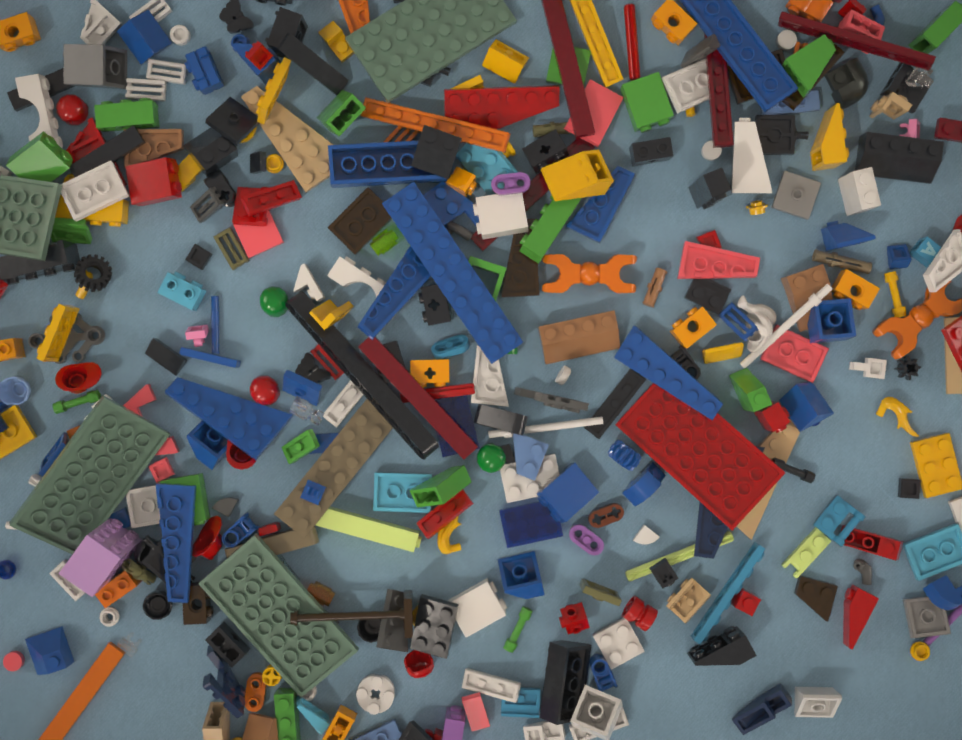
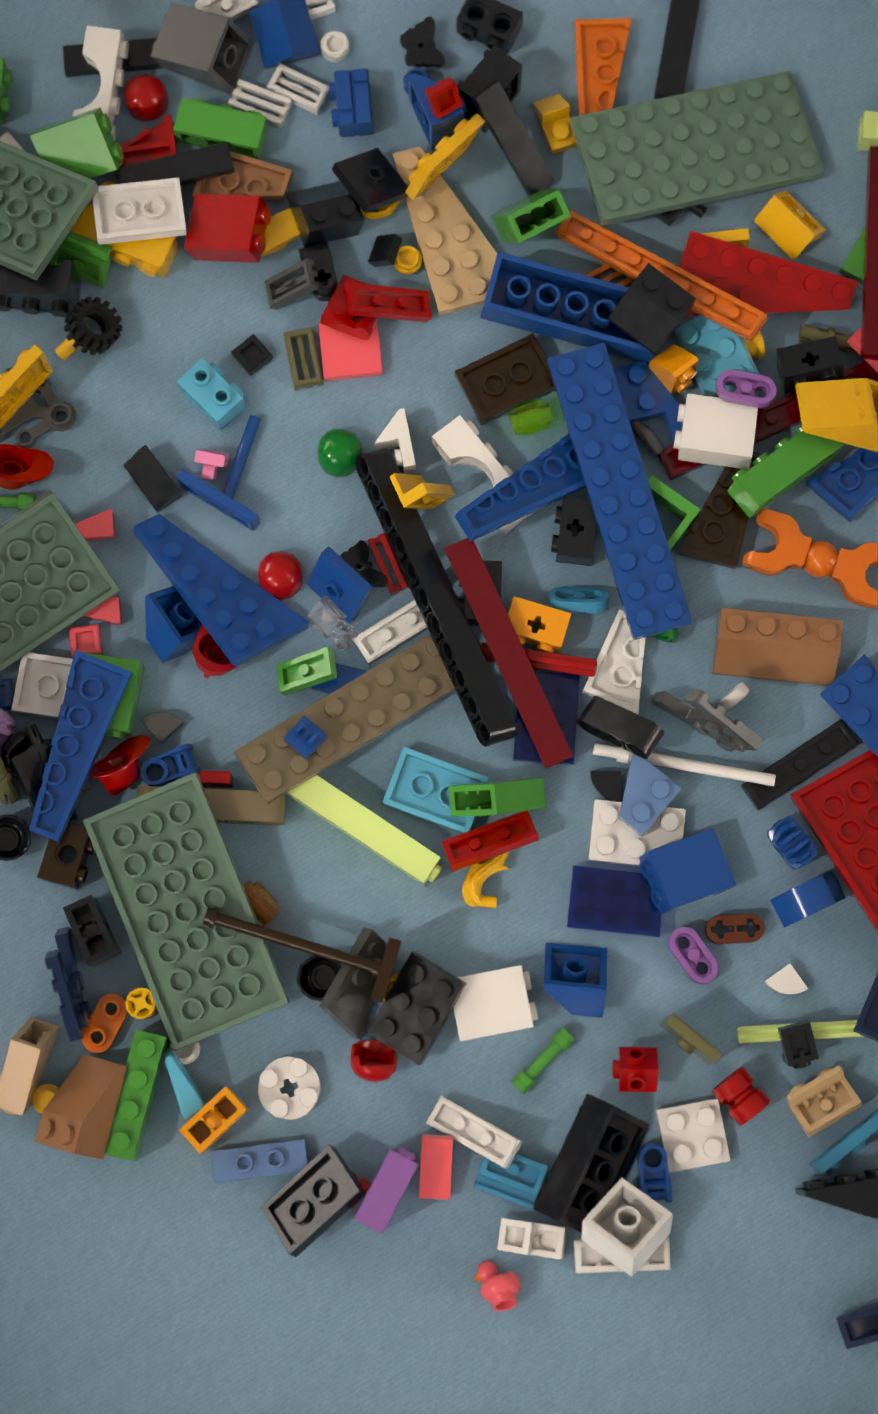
camera: 20 degrees right, 10 degrees down
green hair [477,443,506,473] -> none

